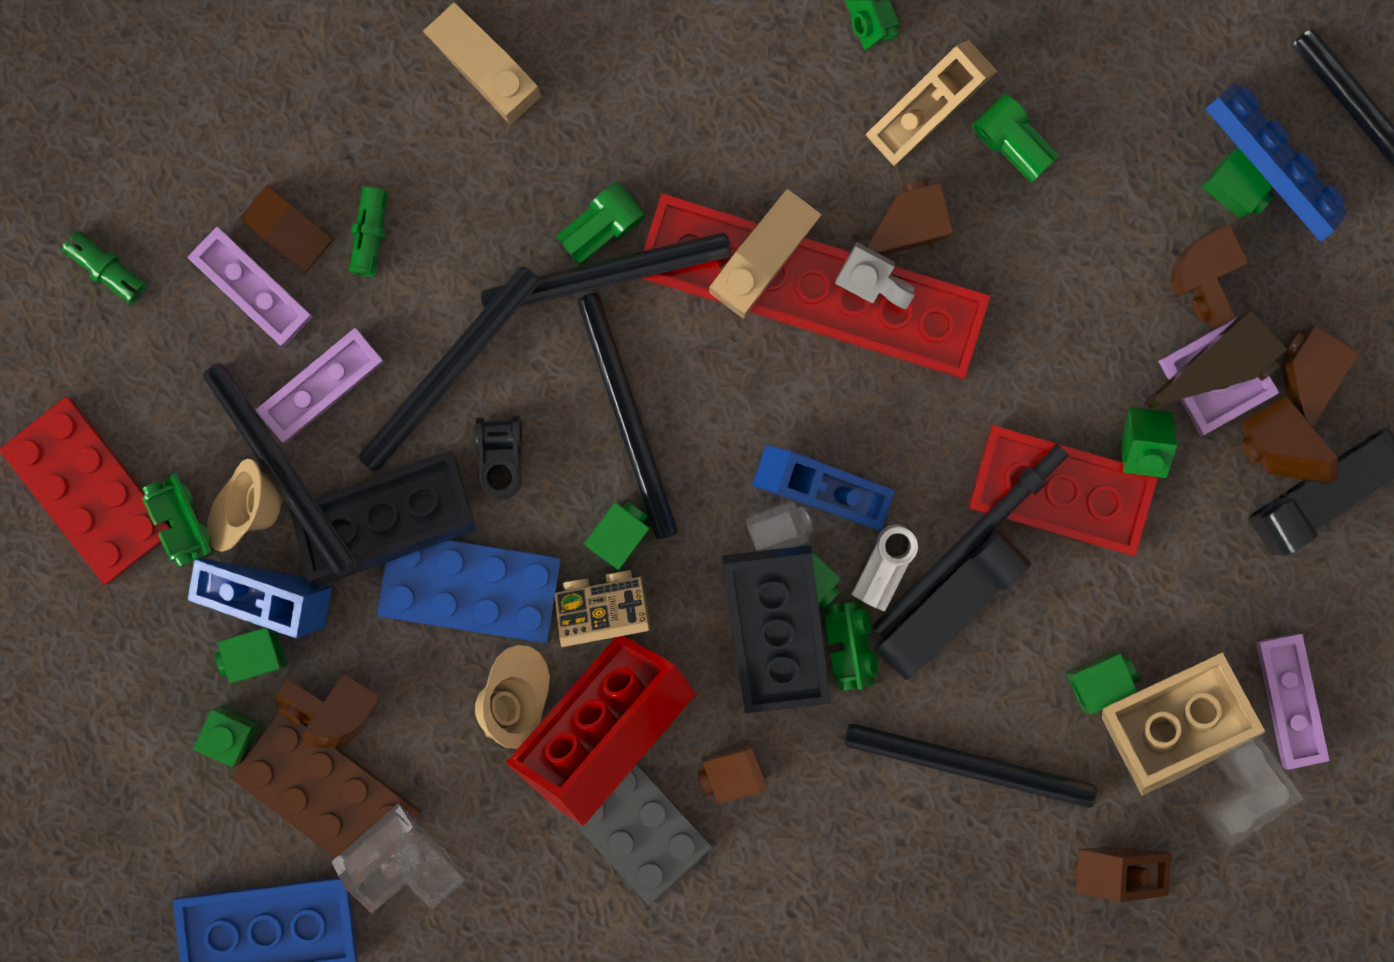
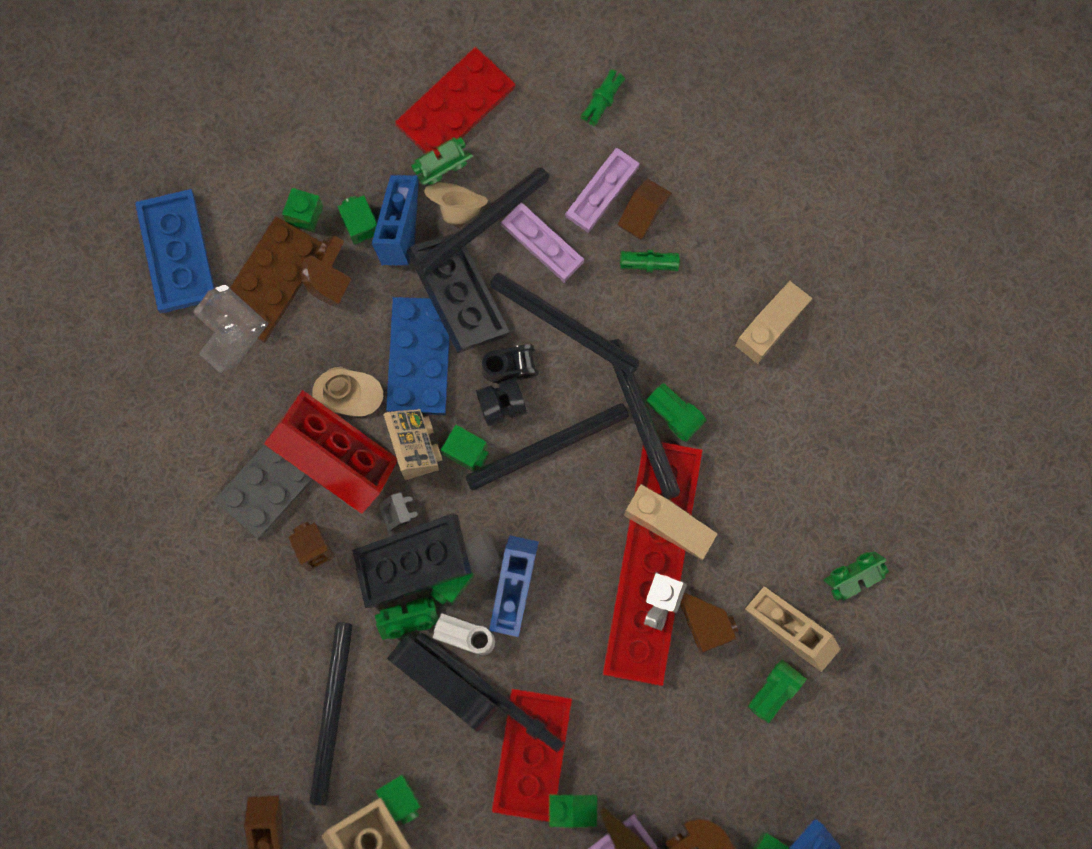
camera: 85 degrees right, 10 degrees down
none -> dark grey tile [379,493,418,532]
none -> black wheel [476,377,527,426]

